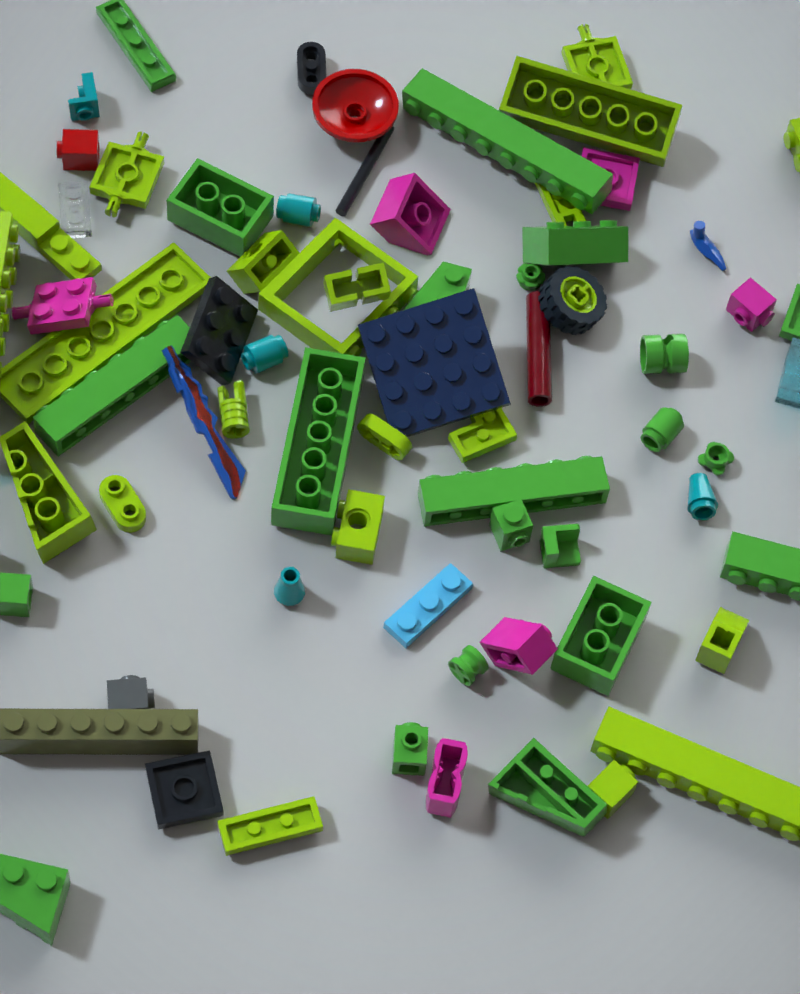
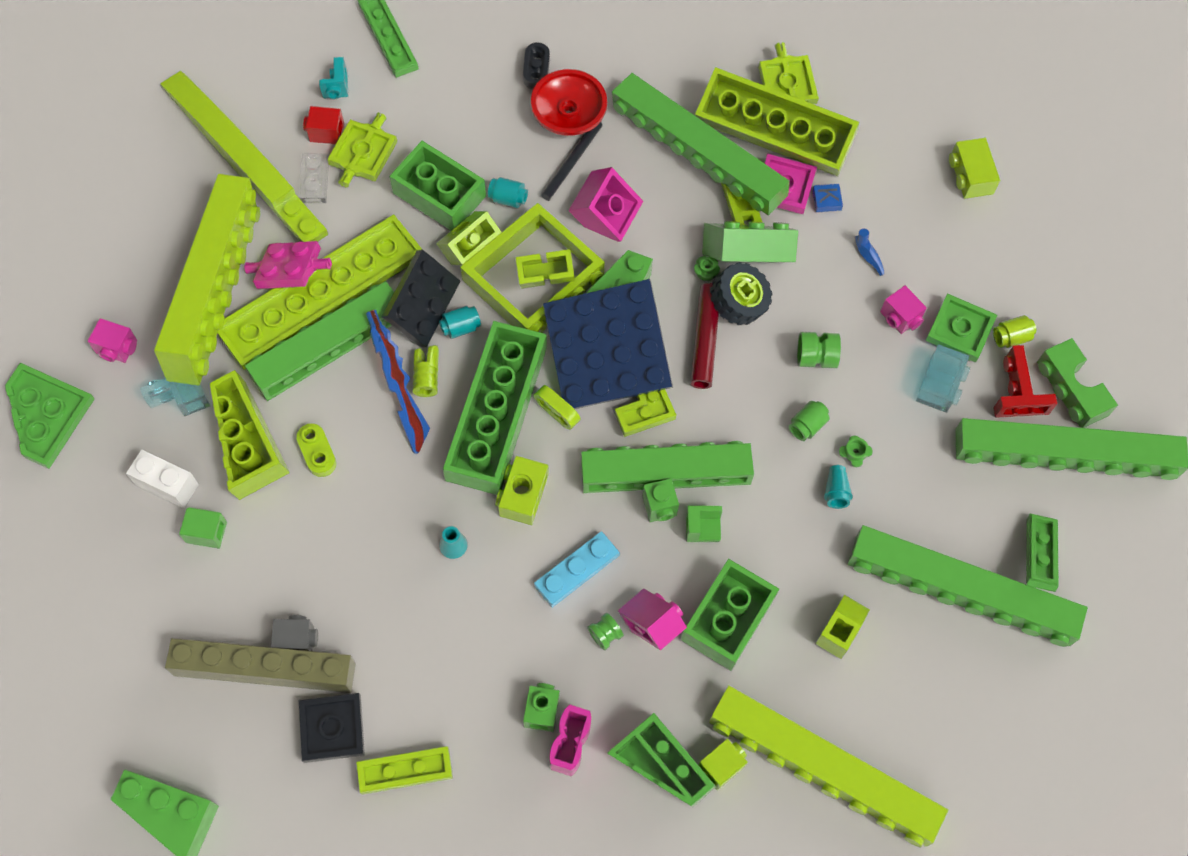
camera: 10 degrees right, 5 degrees up
none -> blue tile [812,184,843,212]

